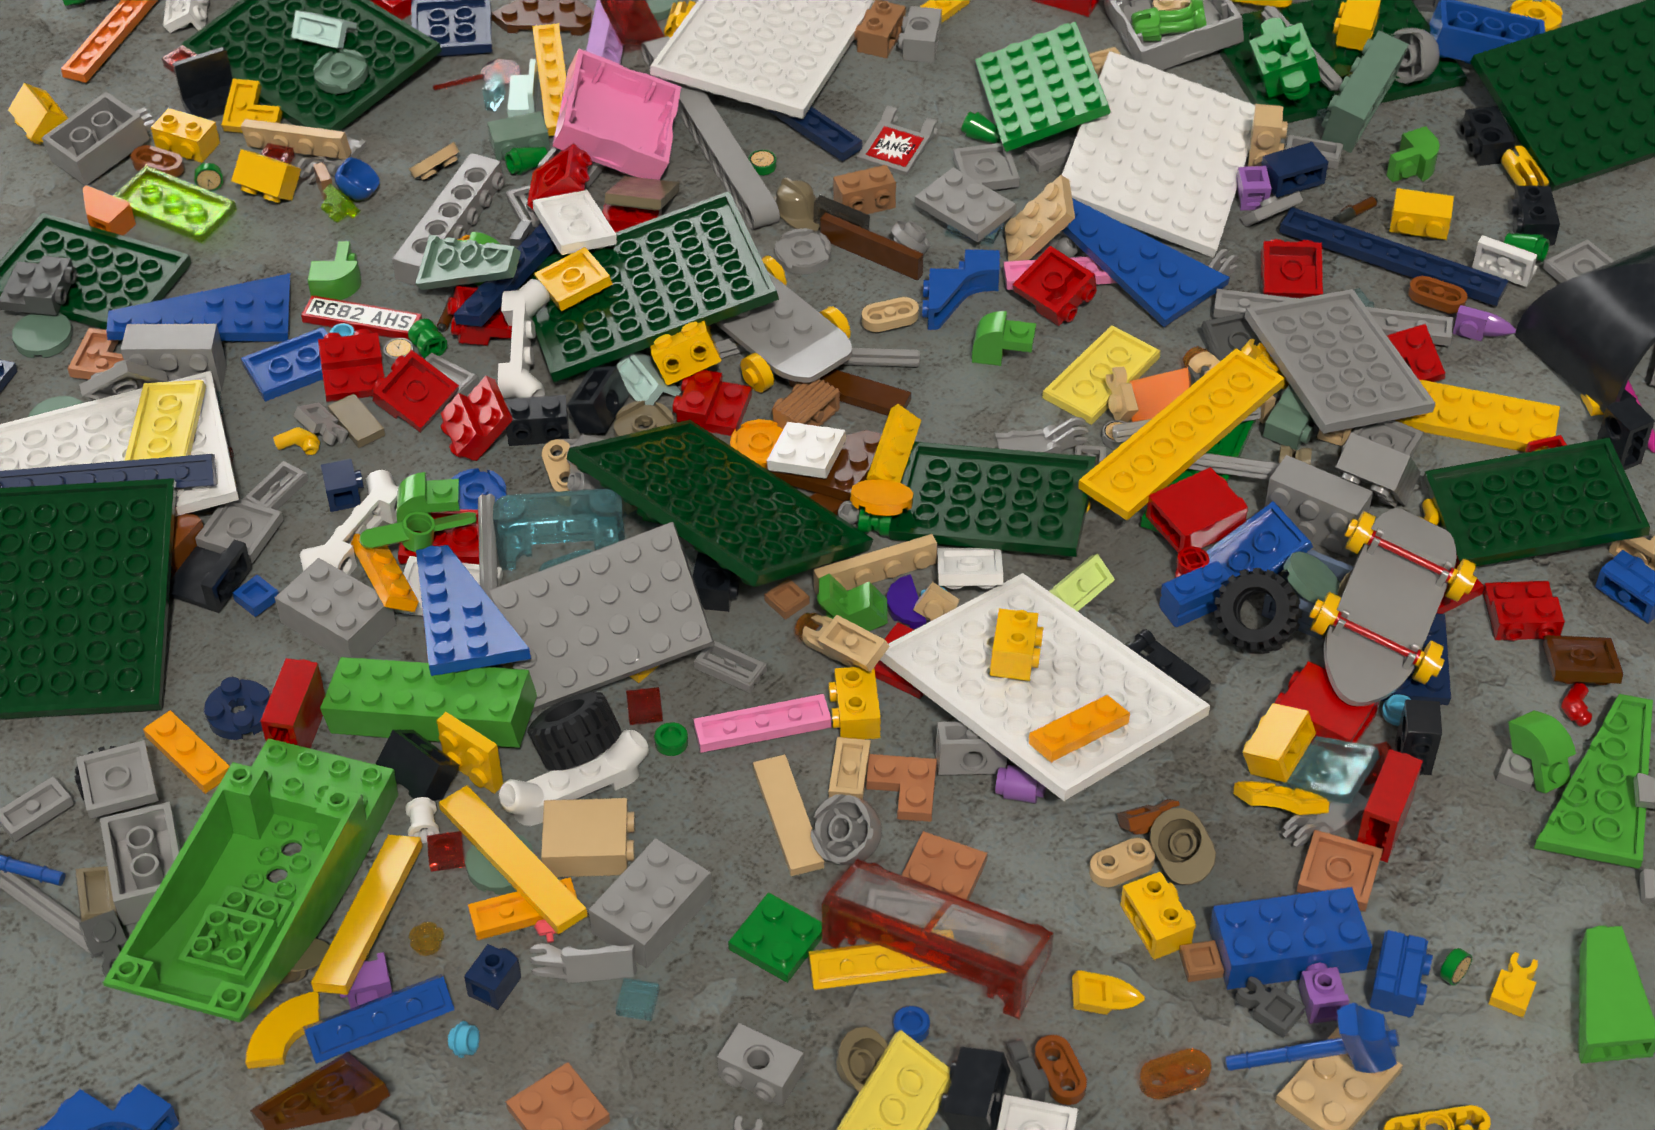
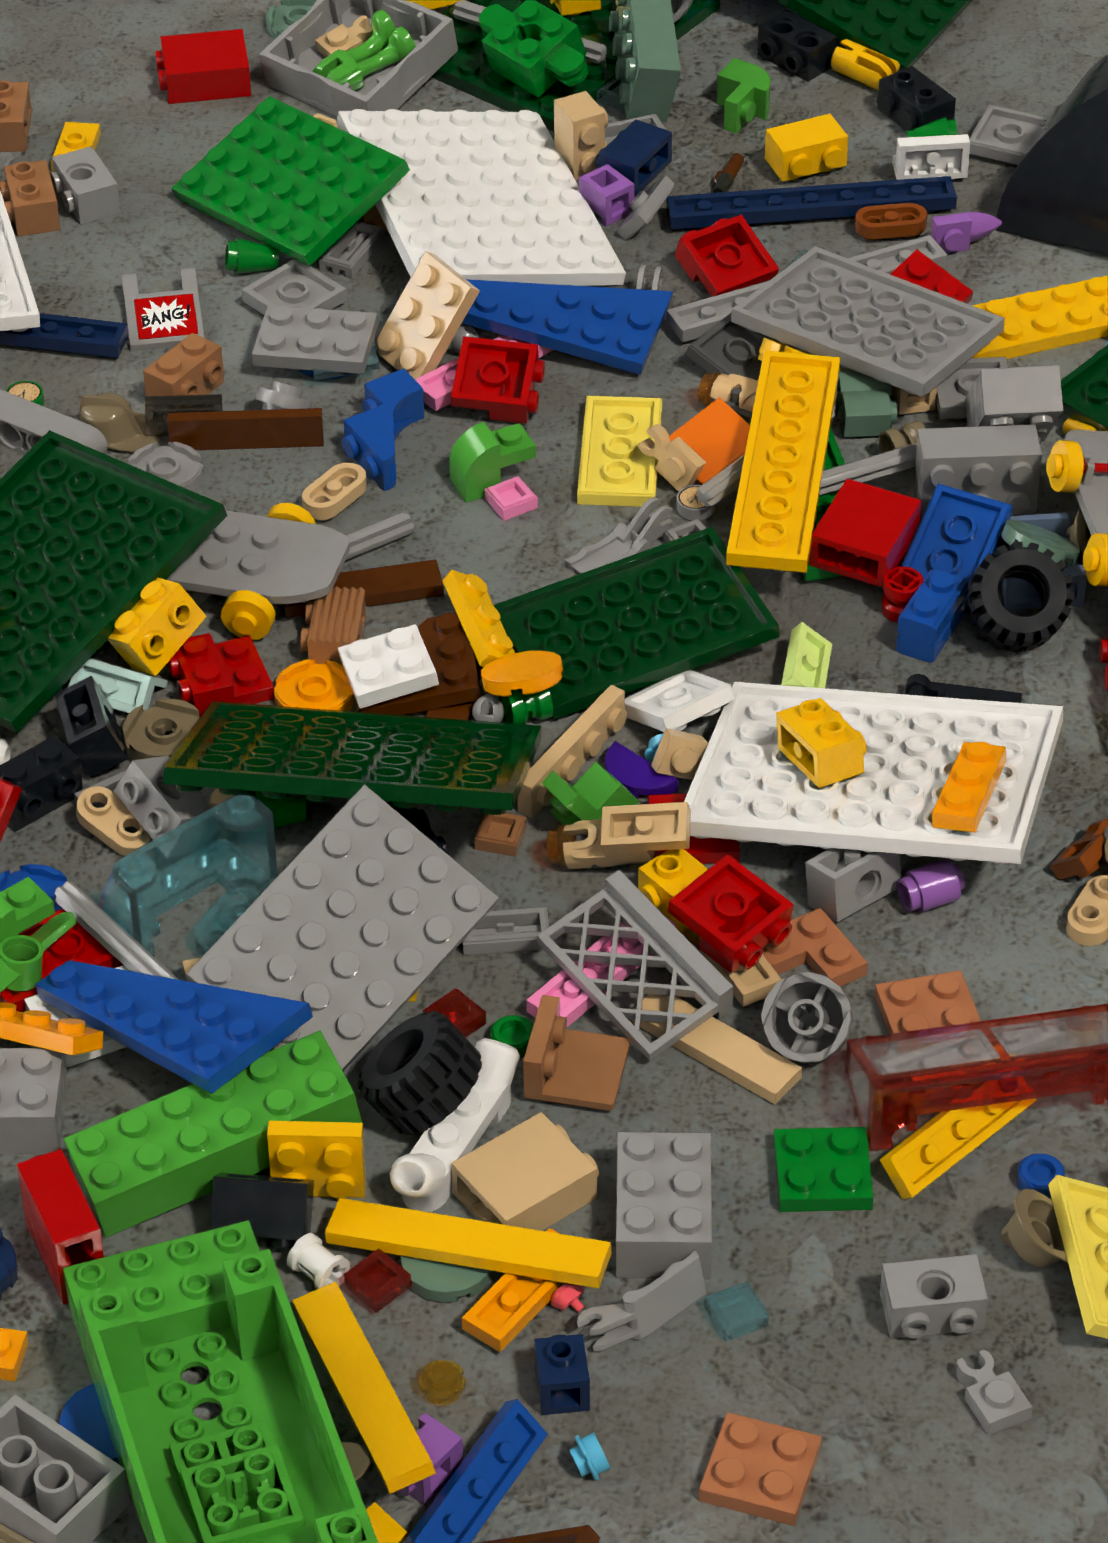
camera: 35 degrees left, 5 degrees down
none -> bright pink tile [484,476,538,521]
none -> medium nougat bracket [523,995,630,1111]
none -> light grey fence [537,870,733,1061]
none -> red plate [667,854,794,974]

